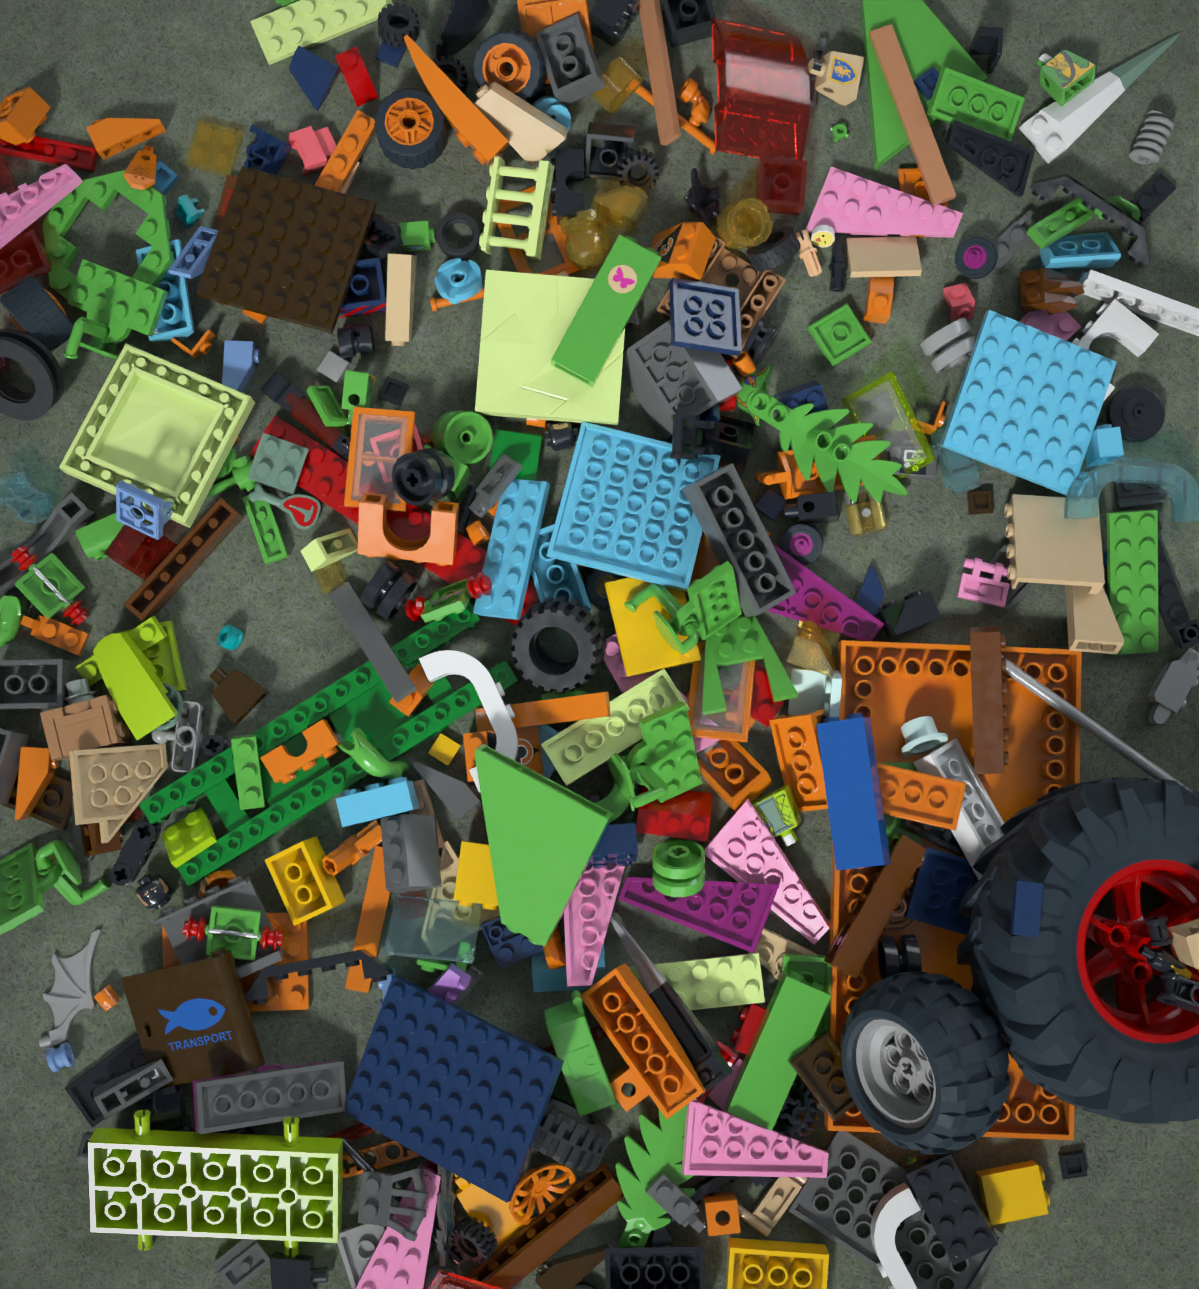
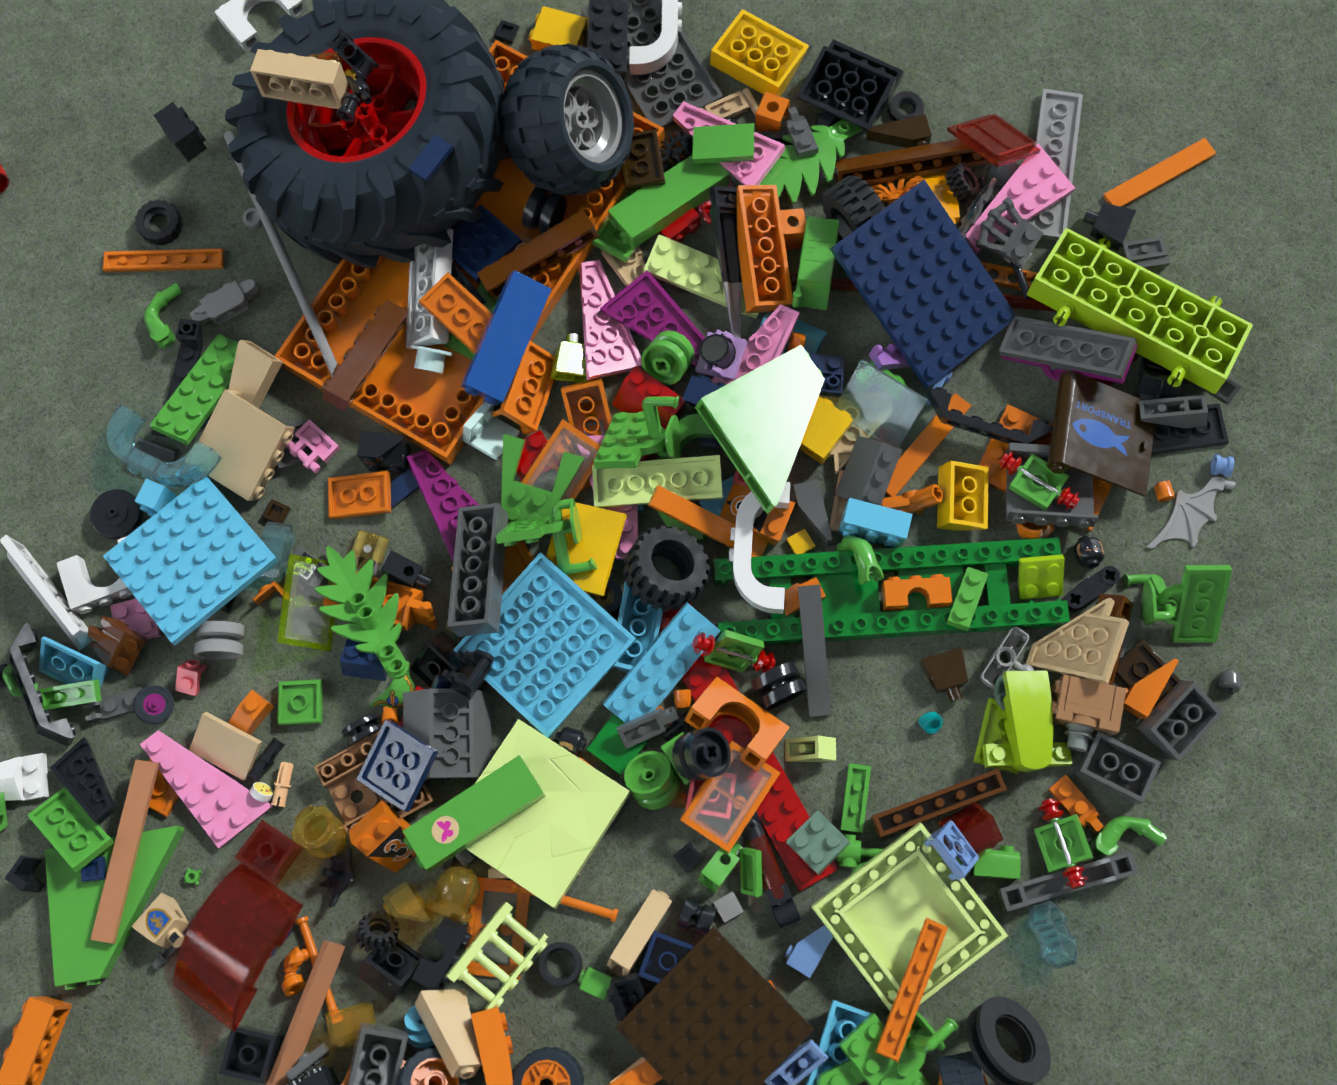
camera: 145 degrees left, 10 degrees down
orange bracket [171,329,216,361] -> none
black bush [202,735,228,756] -> none
sand green piece [249,483,321,530] -> none
clear yellow tile [314,562,345,594] -> none
medium azure plate [435,258,483,304] -> none
black tyre [746,226,801,272] -> none
dark blue tile [755,488,788,521] -> none
black wheel [780,522,823,565] -> none
clear yellow slope [787,620,836,677] -> none
none -> dark grey plate [286,1043,329,1082]
none -> orange tile [328,471,391,520]
none -> bright green tile [692,123,755,164]
none -> piece [695,329,748,380]
none -> orange tile [875,918,948,1062]

